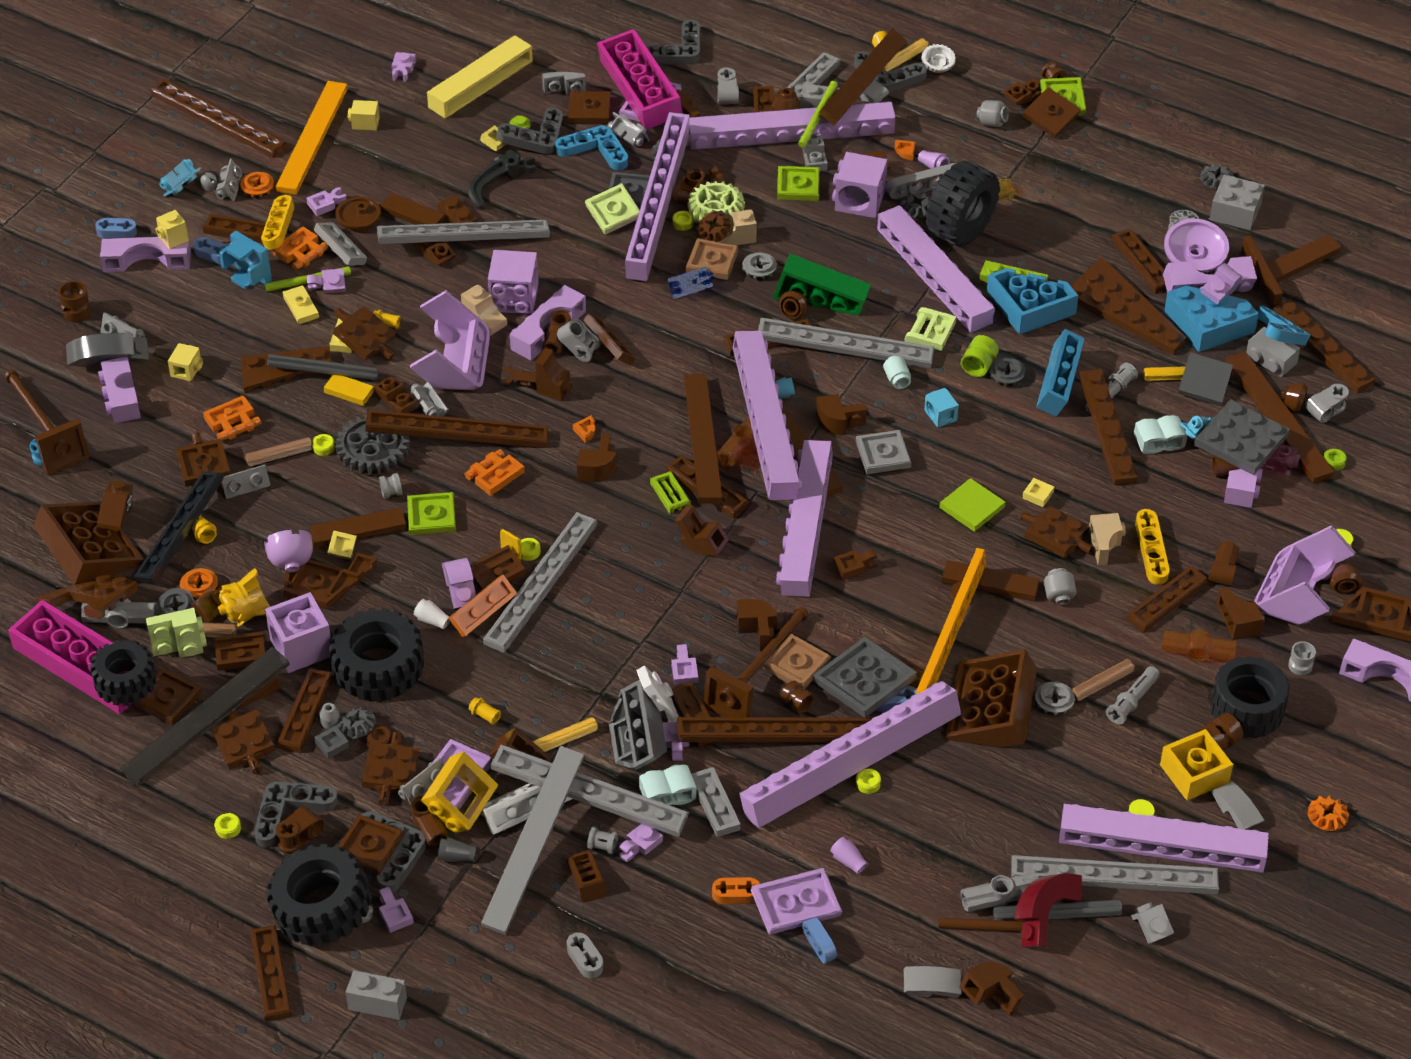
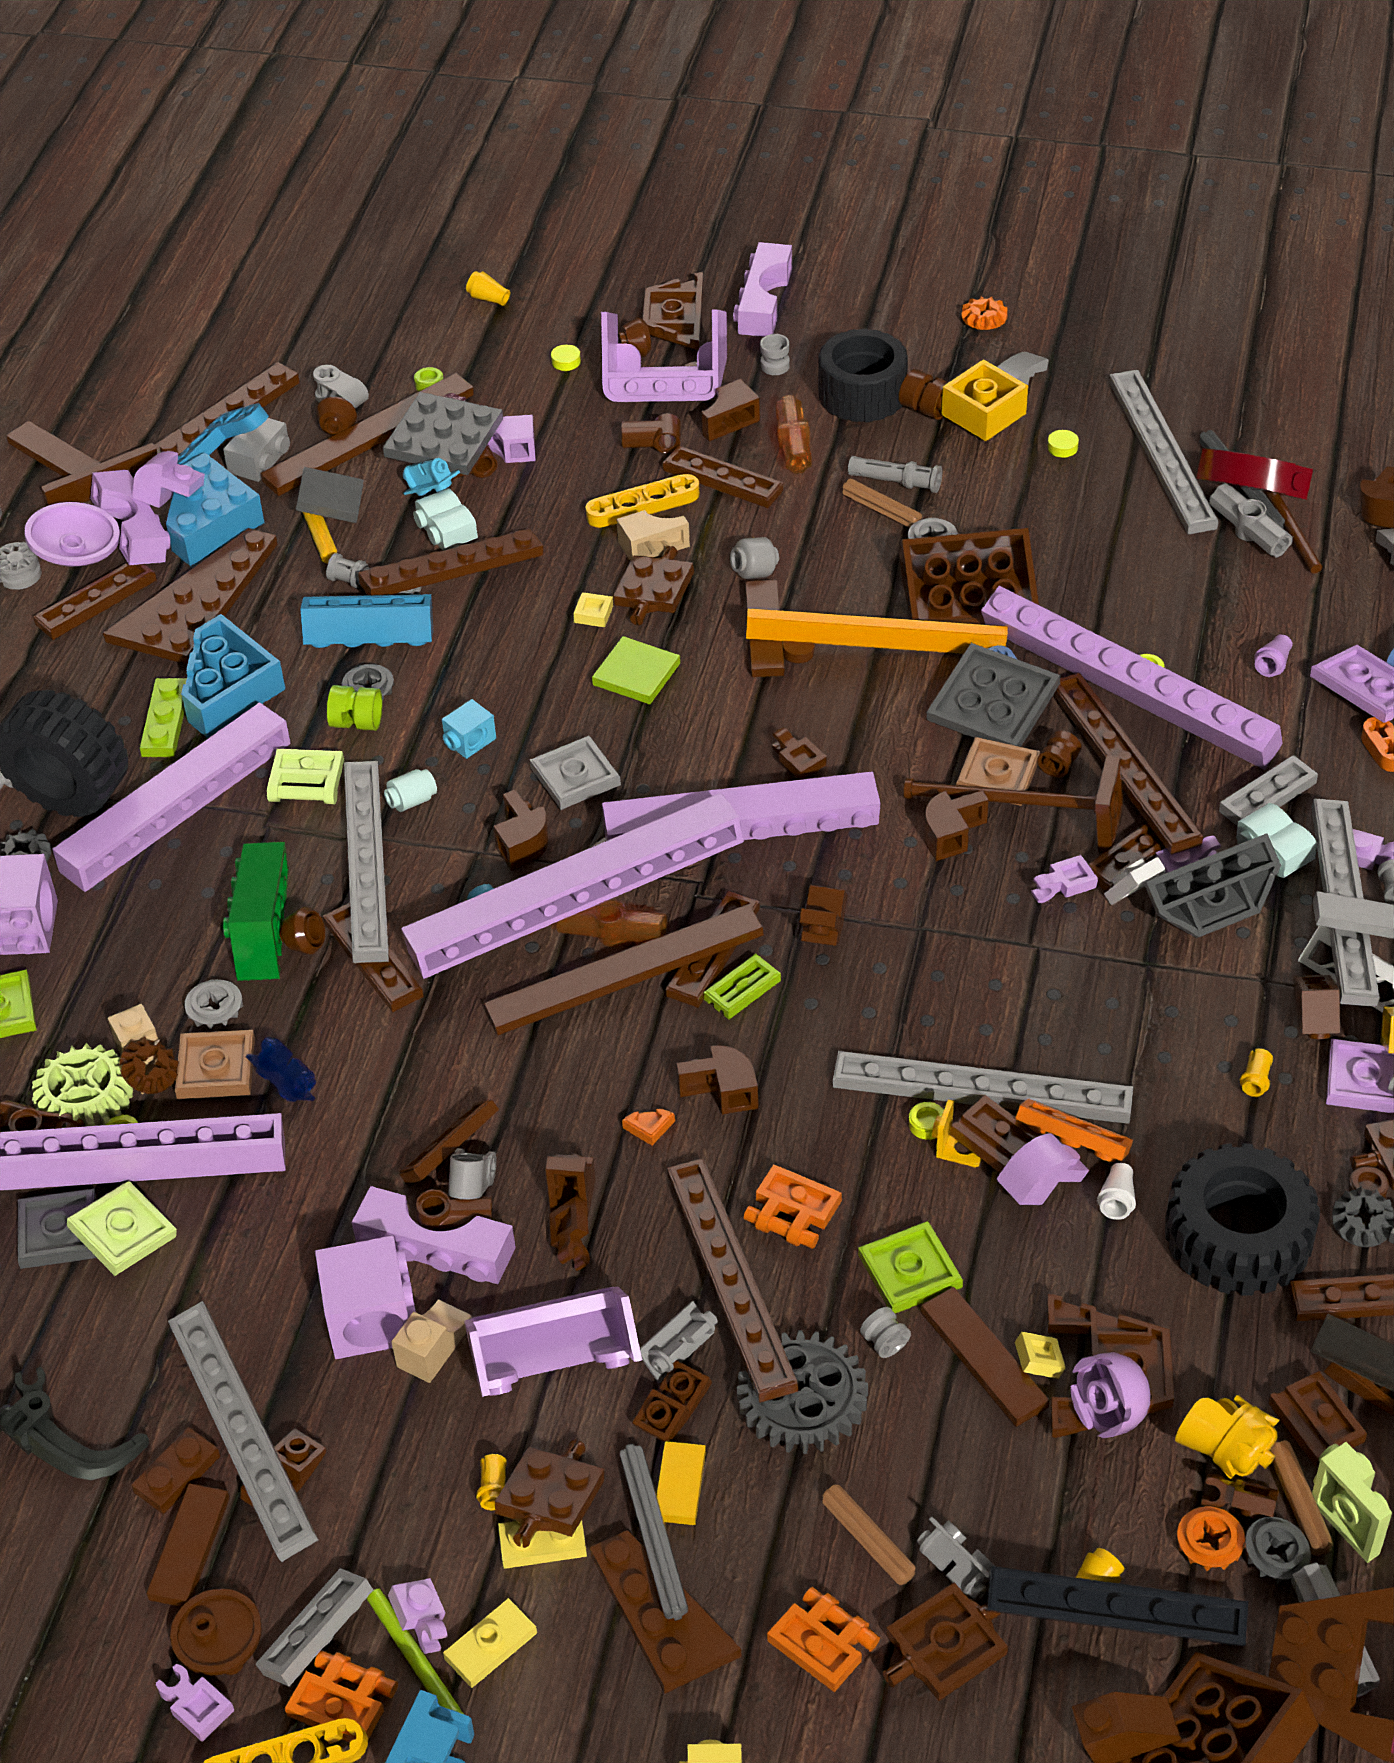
camera: 105 degrees left, 0 degrees up
lavender brick [265,592,331,673] -> none
neon yellow tile [312,434,335,456] -> none
light grey hose [320,703,340,729] -> none
yellow axle [532,717,598,752] -> none
lavender brick [1059,804,1269,872] -> none
light grey bracket [1131,902,1174,943] -> none

